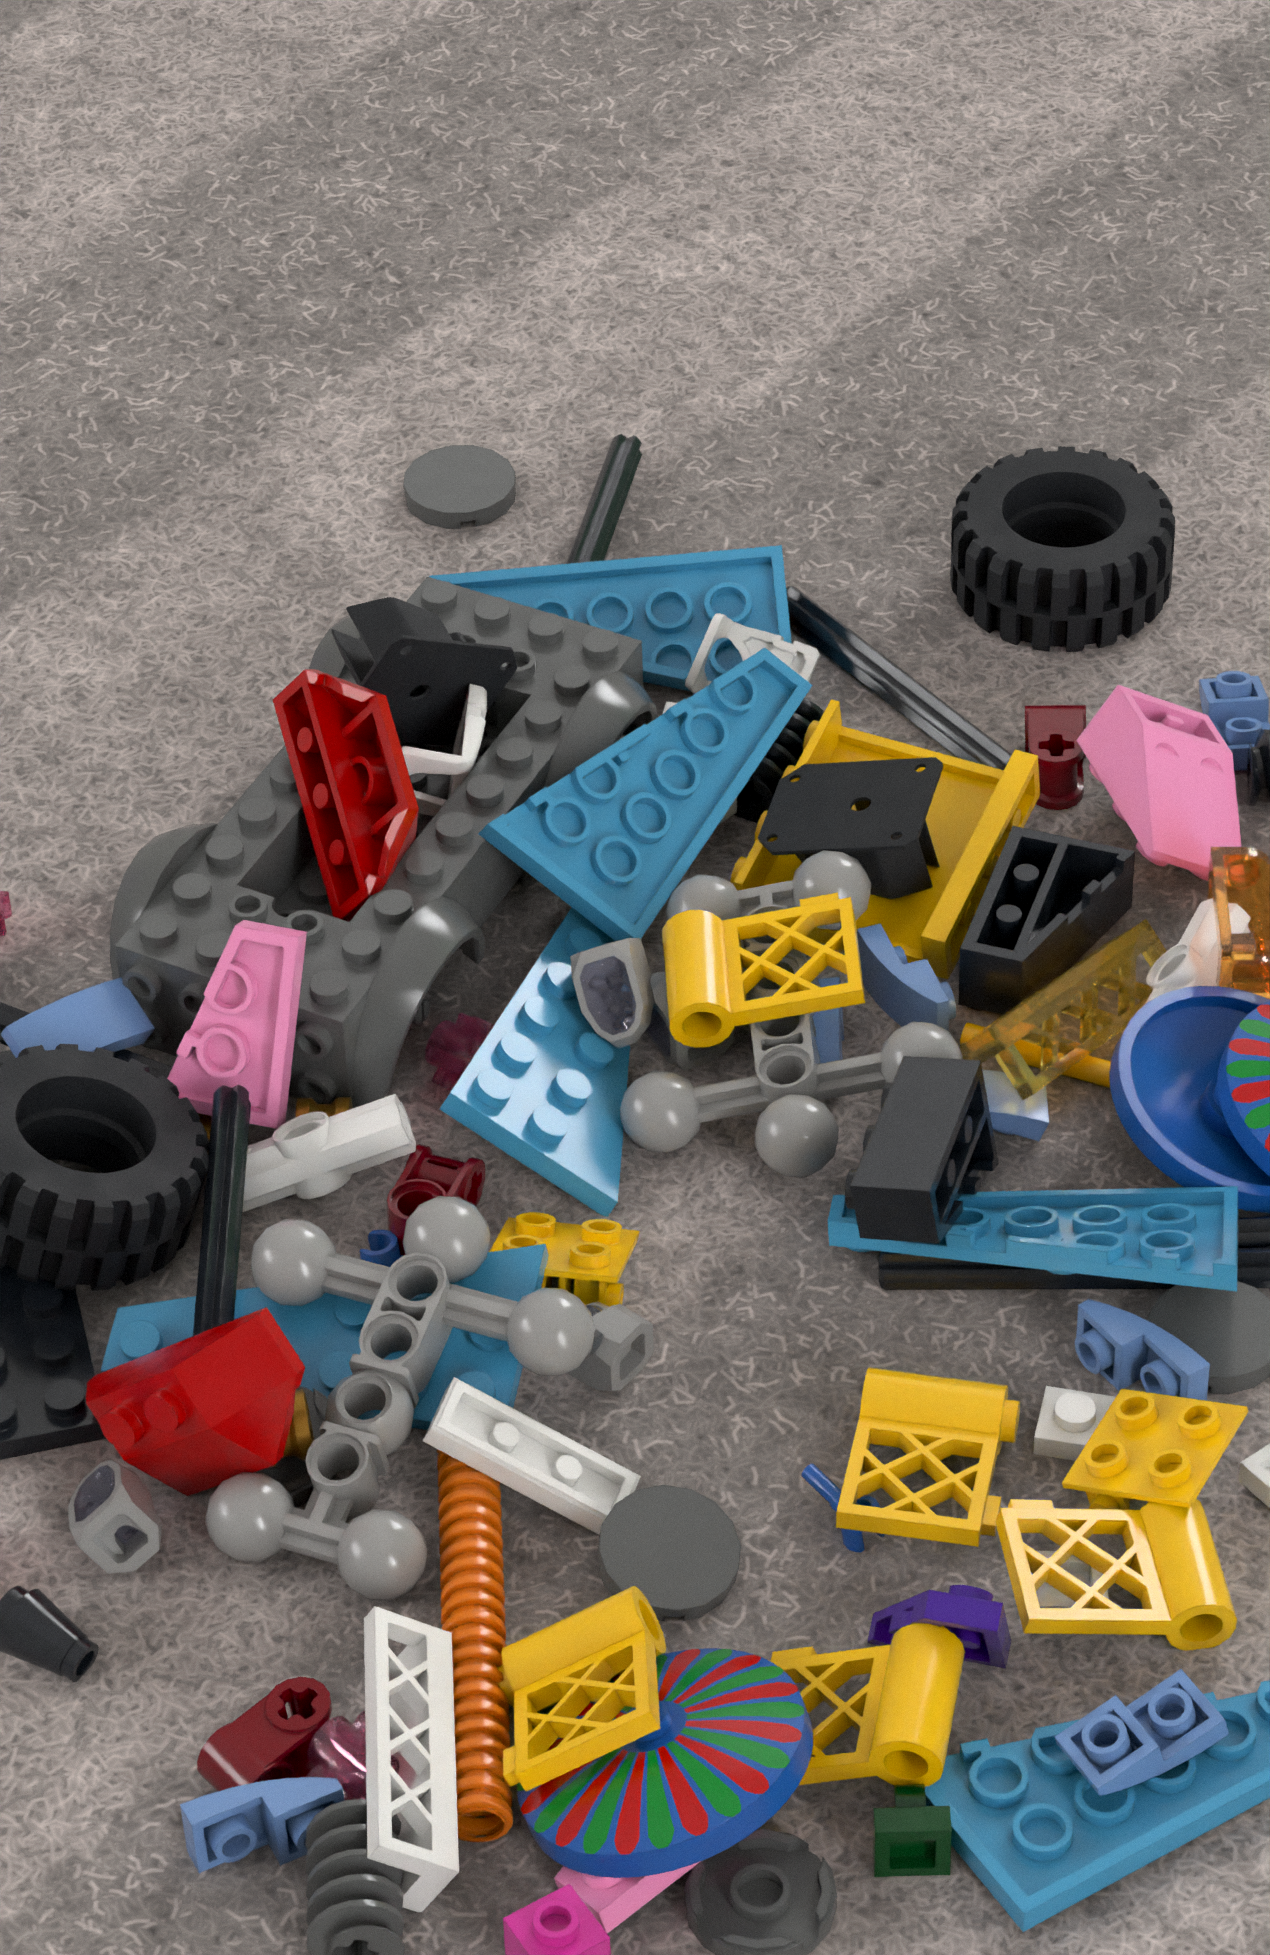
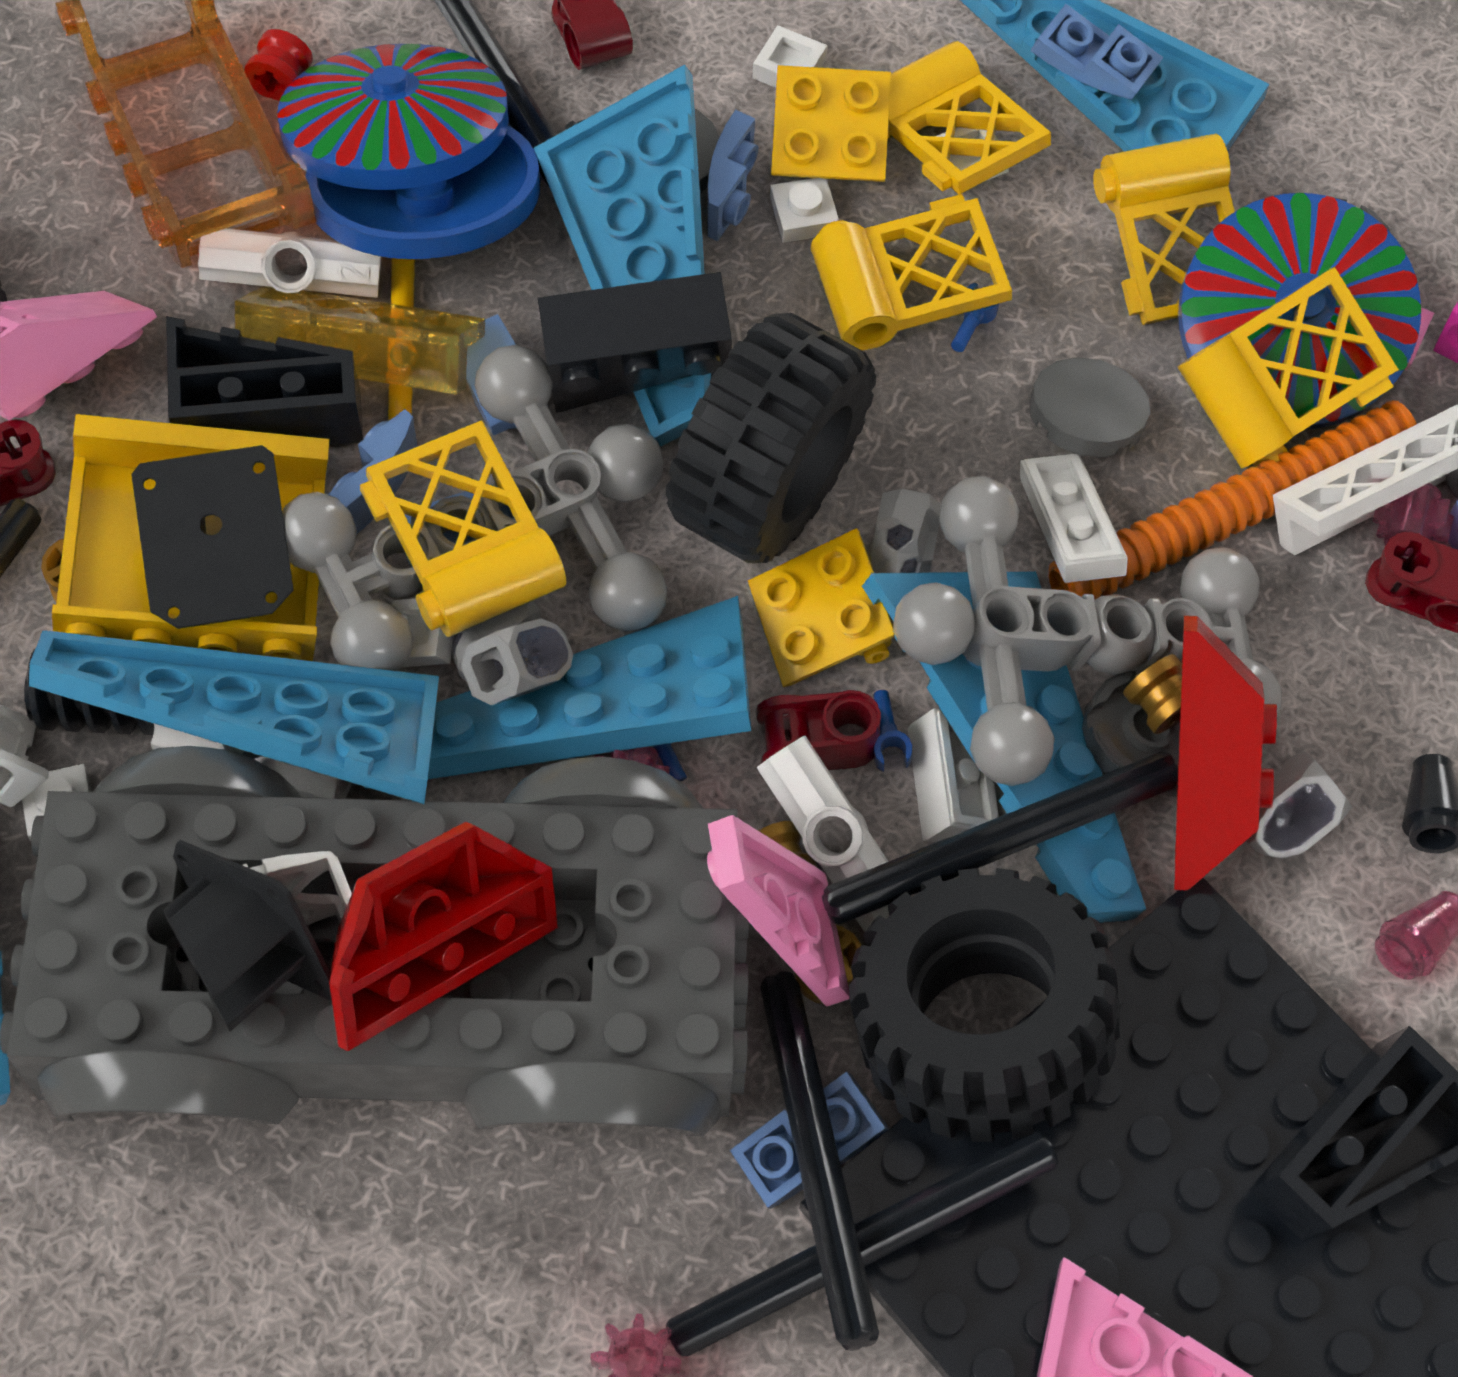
camera: 120 degrees left, 20 degrees up
medium blue slope [1,977,155,1058] -> none
dark purple wing [868,1585,1011,1669] -> none
dark green tile [873,1784,952,1877] -> none
none -> black tyre [666,313,876,564]

